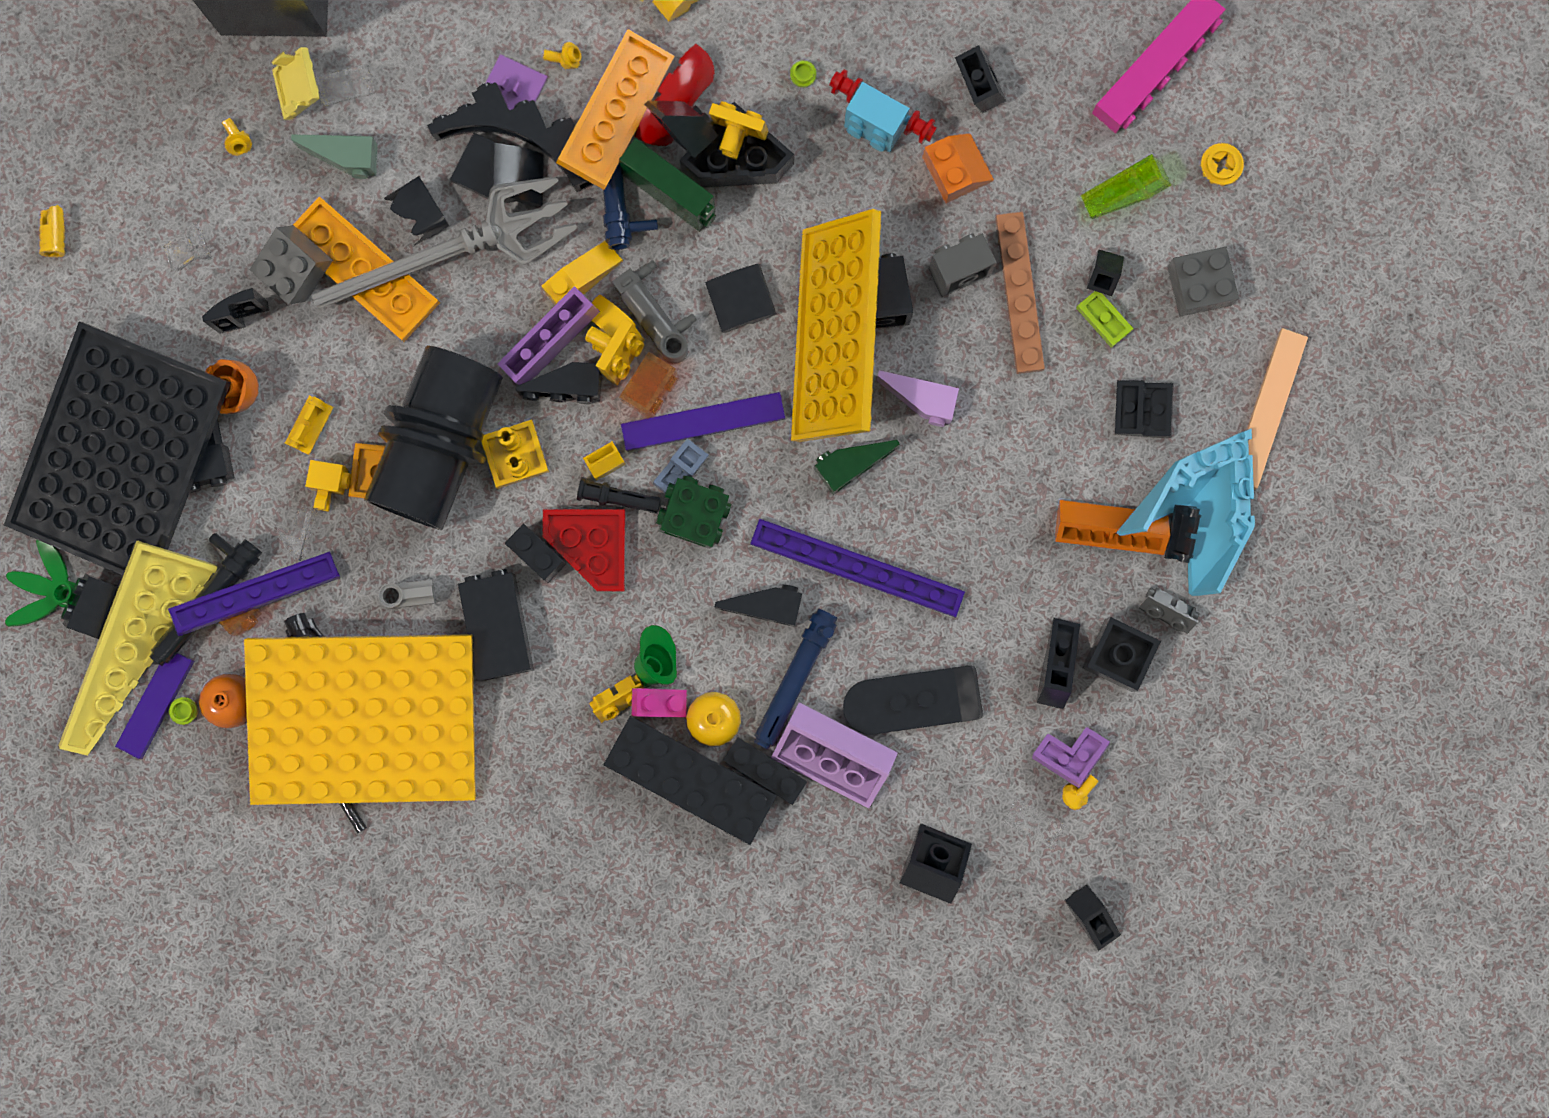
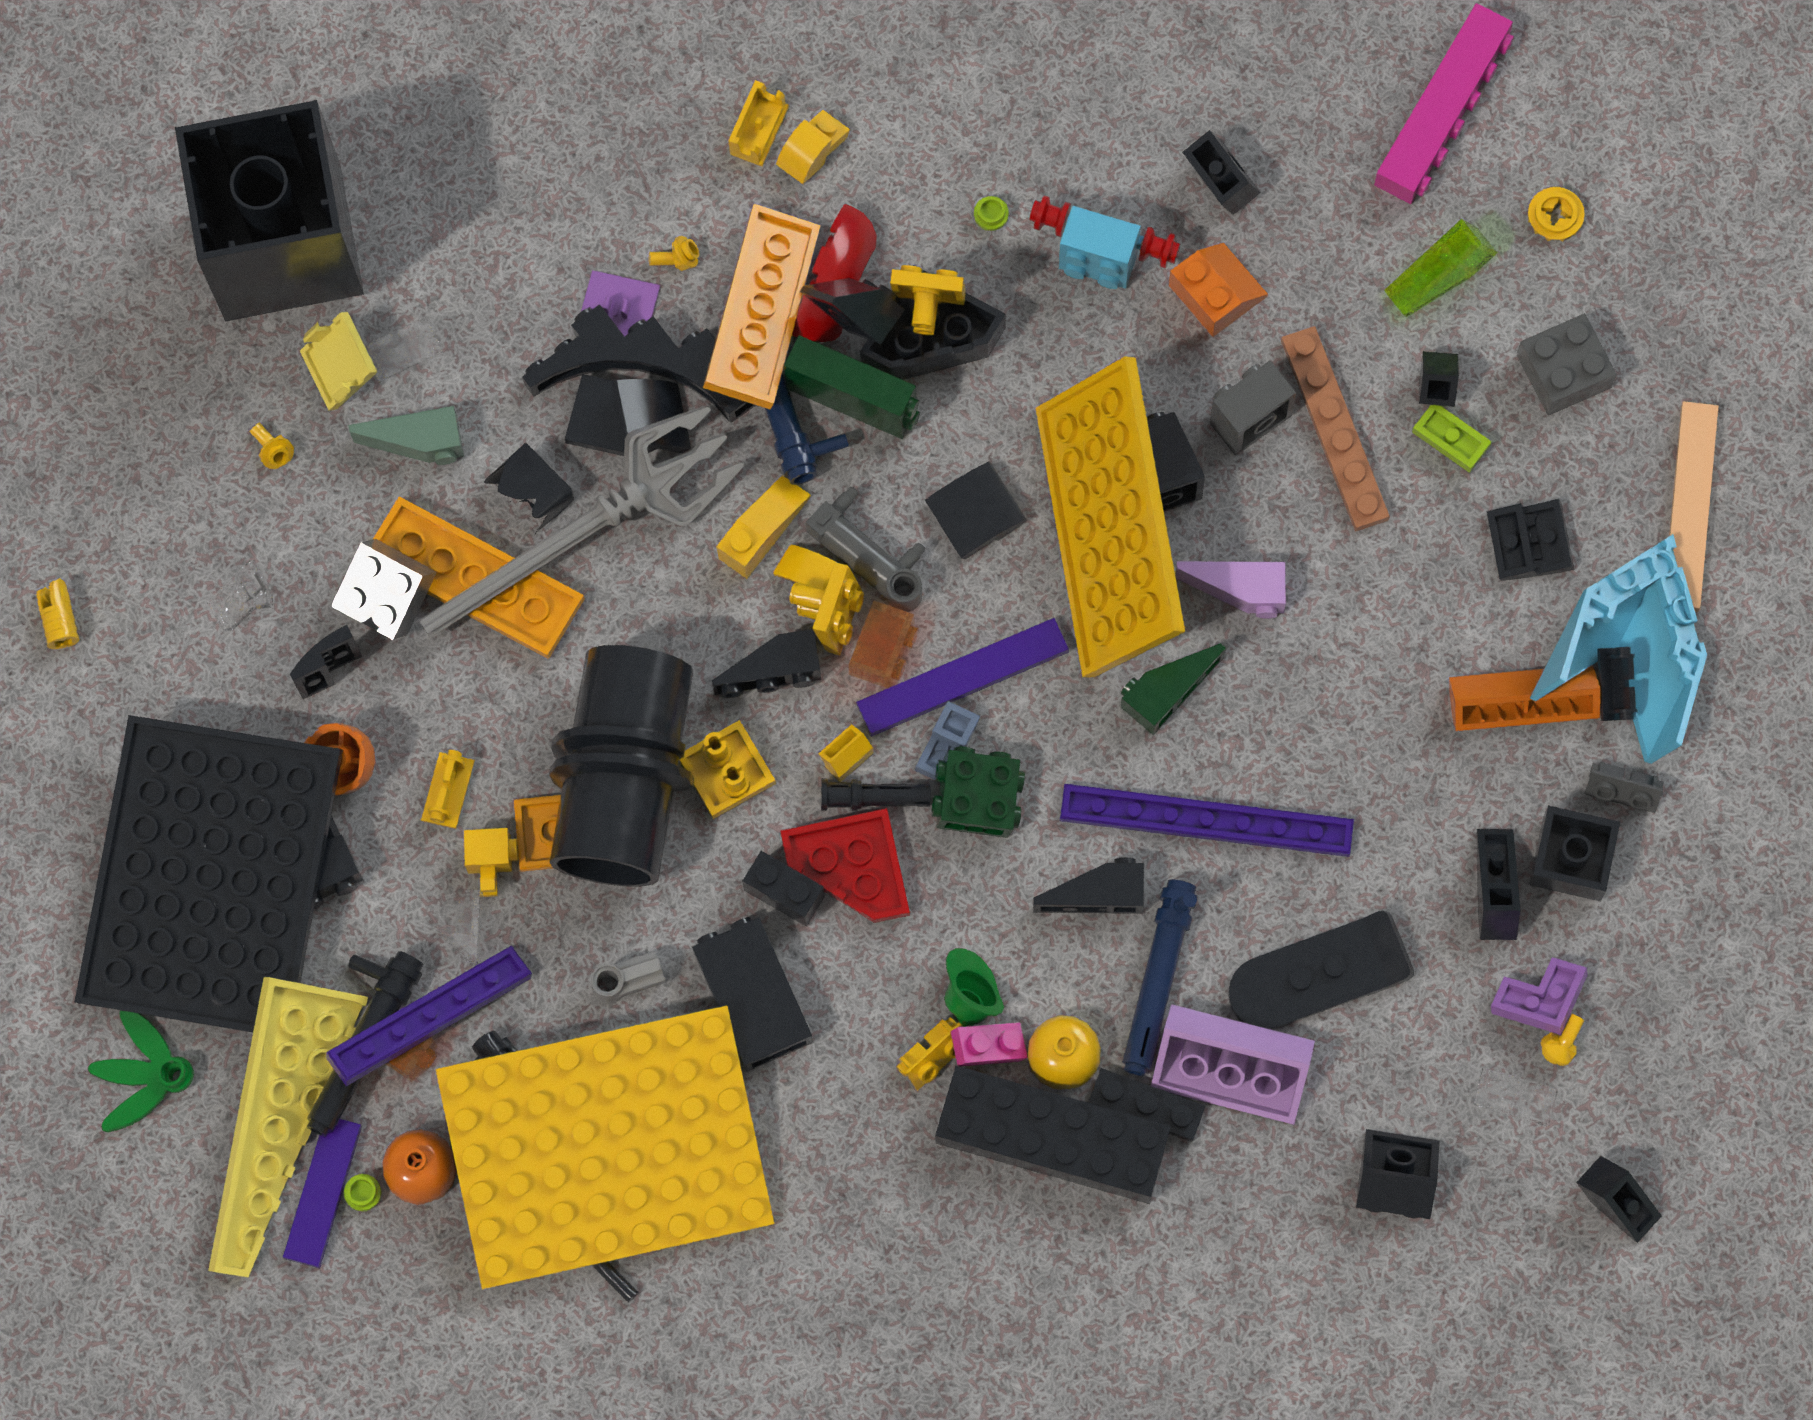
camera: 10 degrees left, 10 degrees down
black brick [61,573,119,639] -> none
medium lavender brick [498,286,600,385] -> none

